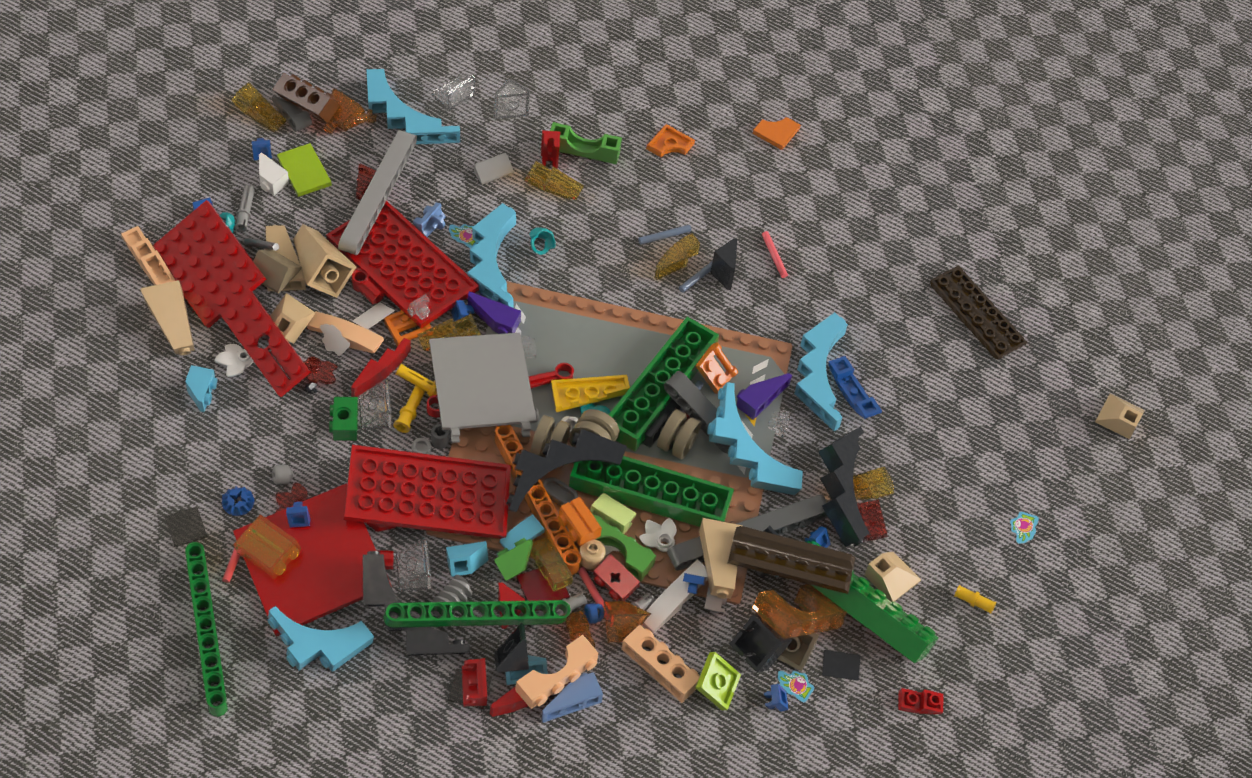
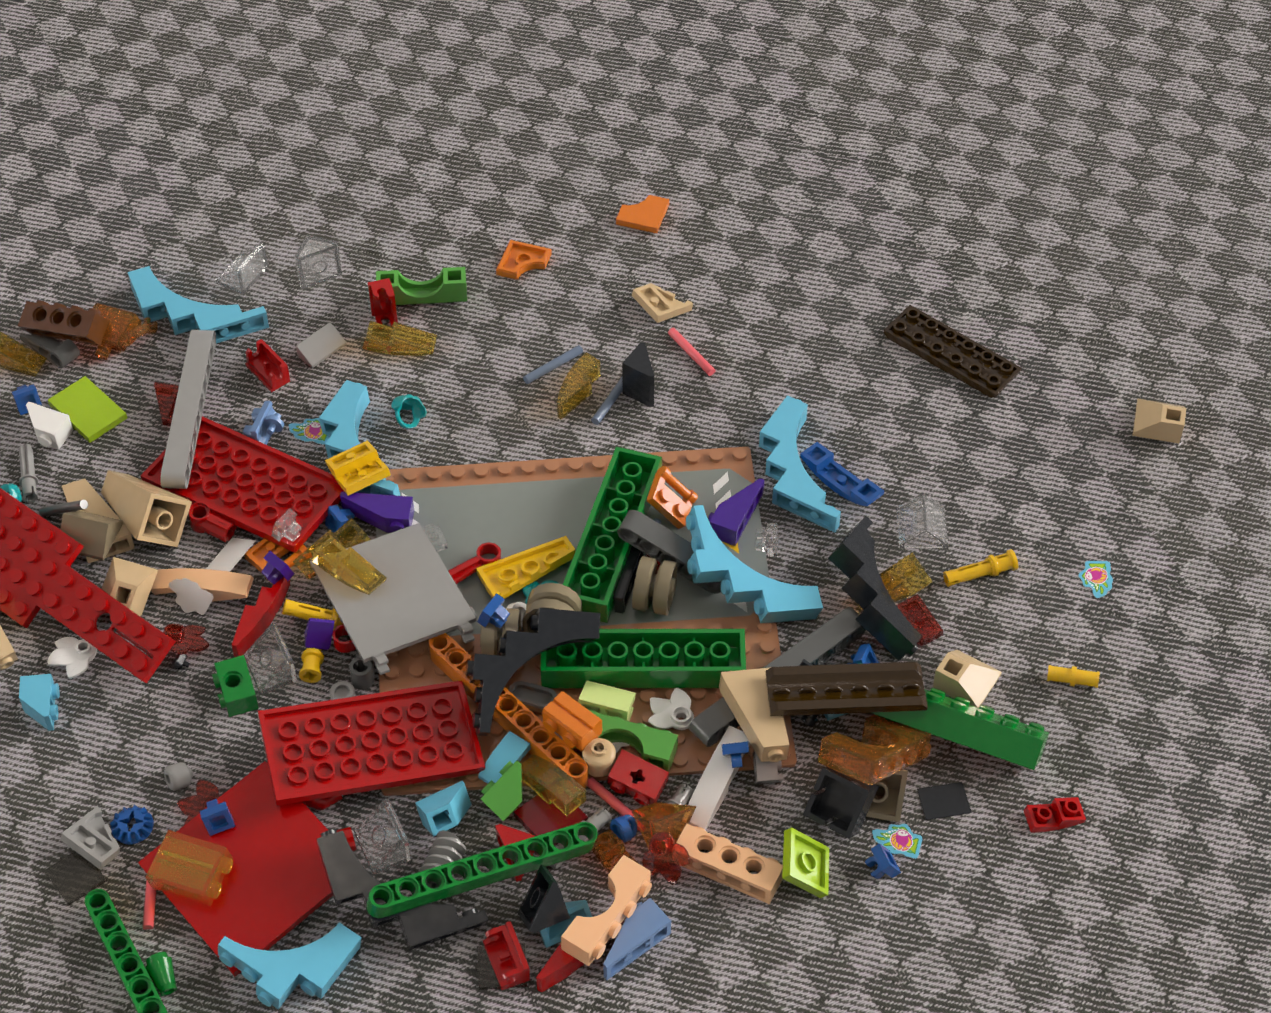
camera: 10 degrees left, 5 degrees down
none -> light grey wing [61,806,120,870]
none -> green cone [145,952,177,996]
none -> red hinge [245,339,290,393]
none -> dark purple tile [261,551,295,584]
none -> dark purple slope [304,618,334,650]
none -> clear yellow slope [312,536,387,595]
none -> yellow slope [325,440,391,495]
none -> blue tile [477,593,510,628]
none -> tan wing [632,283,693,323]
none -> clear red plate [642,832,690,885]
none -> clear slope [896,493,948,548]
none -> yellow pin [943,549,1018,587]

